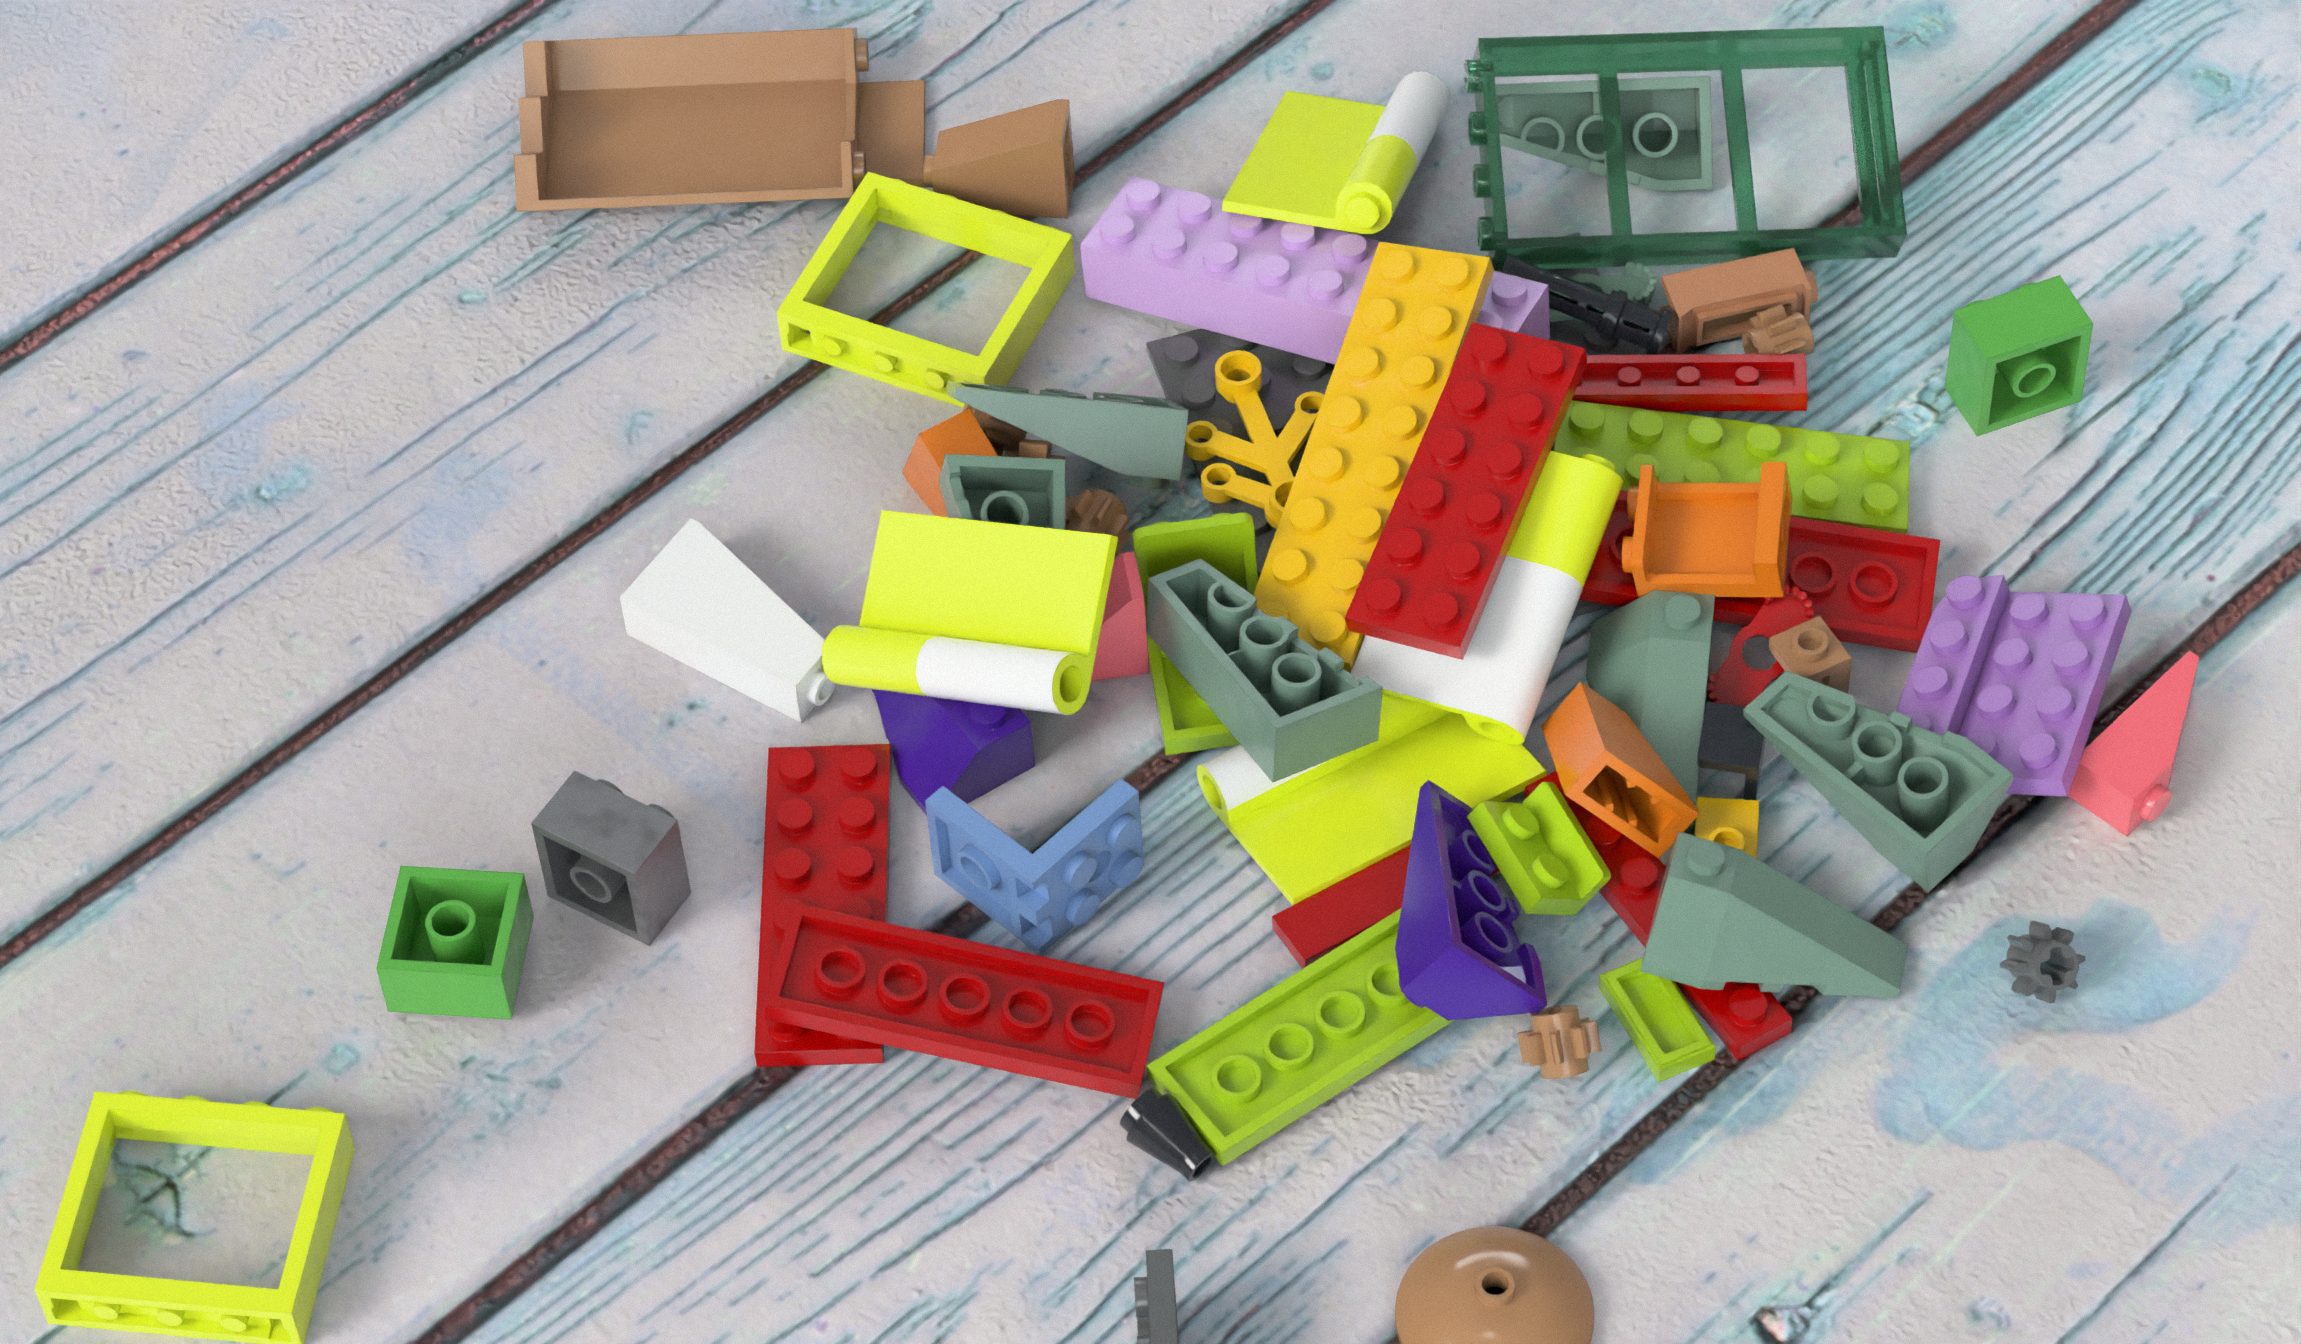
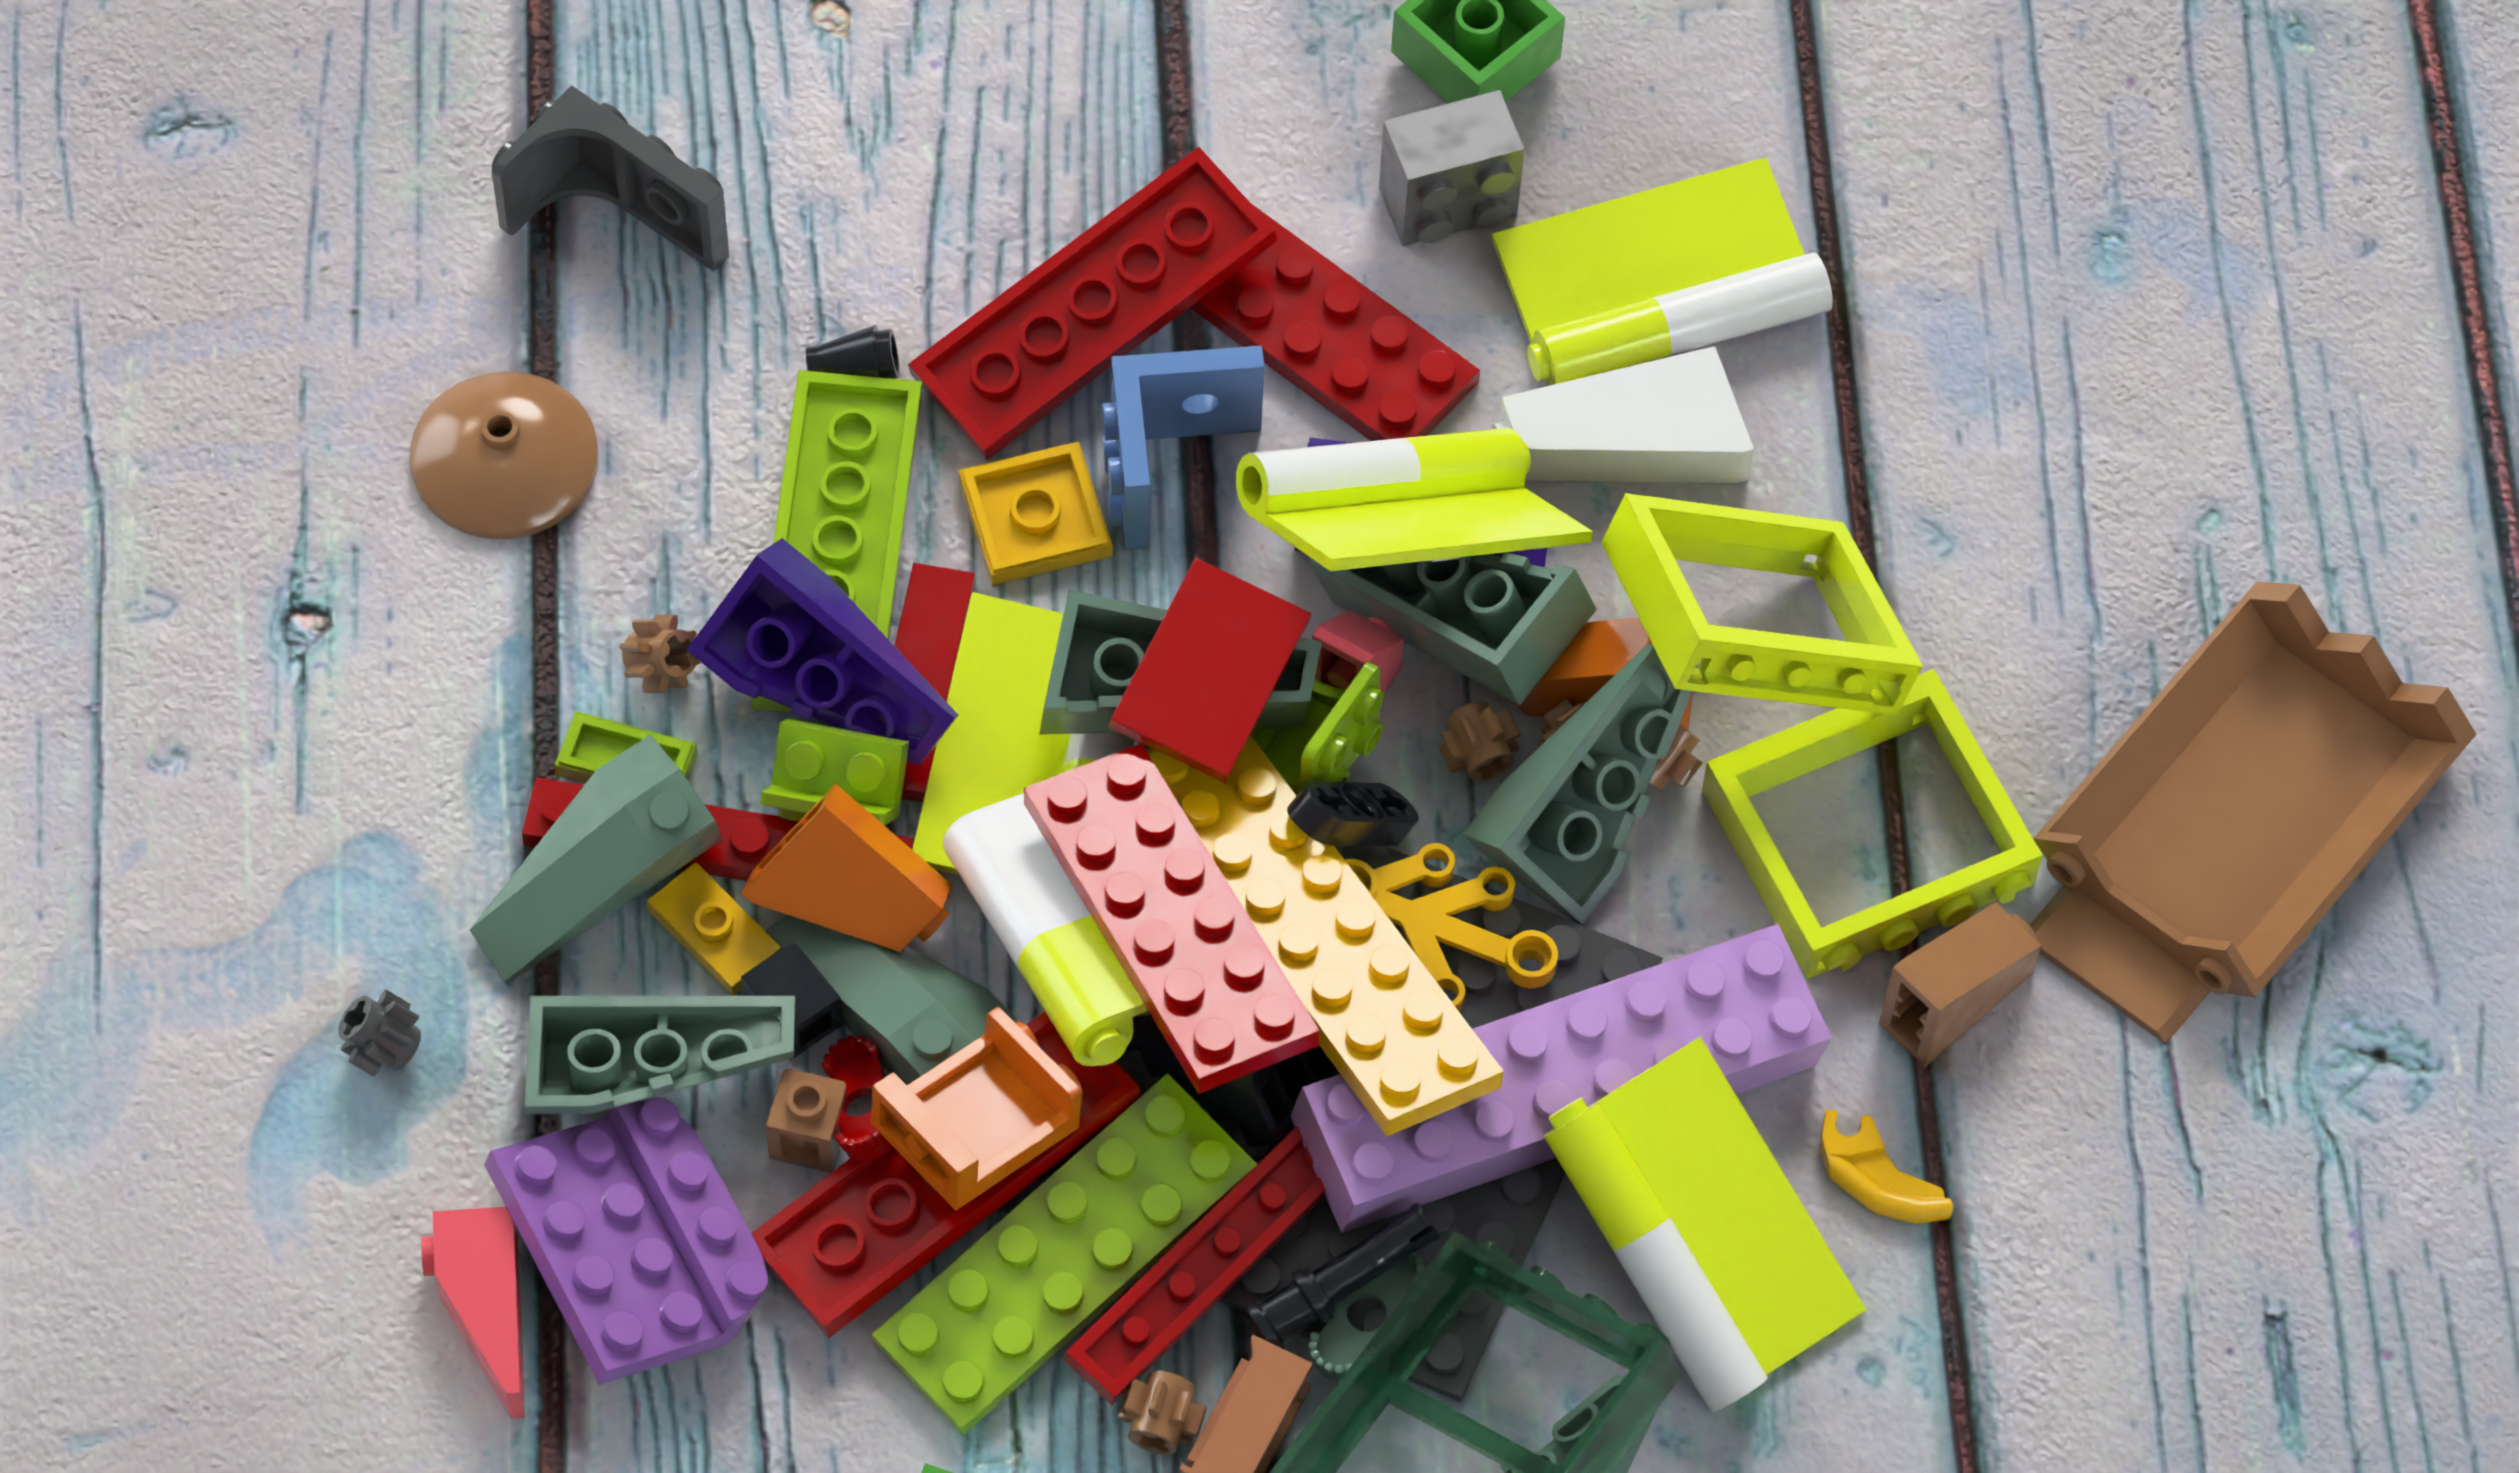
camera: 125 degrees right, 10 degrees up
none -> yellow tile [958,441,1113,586]
none -> red tile [1109,557,1311,784]
none -> black beam [1287,781,1419,846]
none -> neon yellow door [1491,157,1833,386]
none -> neon yellow window [1601,493,1923,715]
none -> yellow piece [1819,1109,1953,1225]

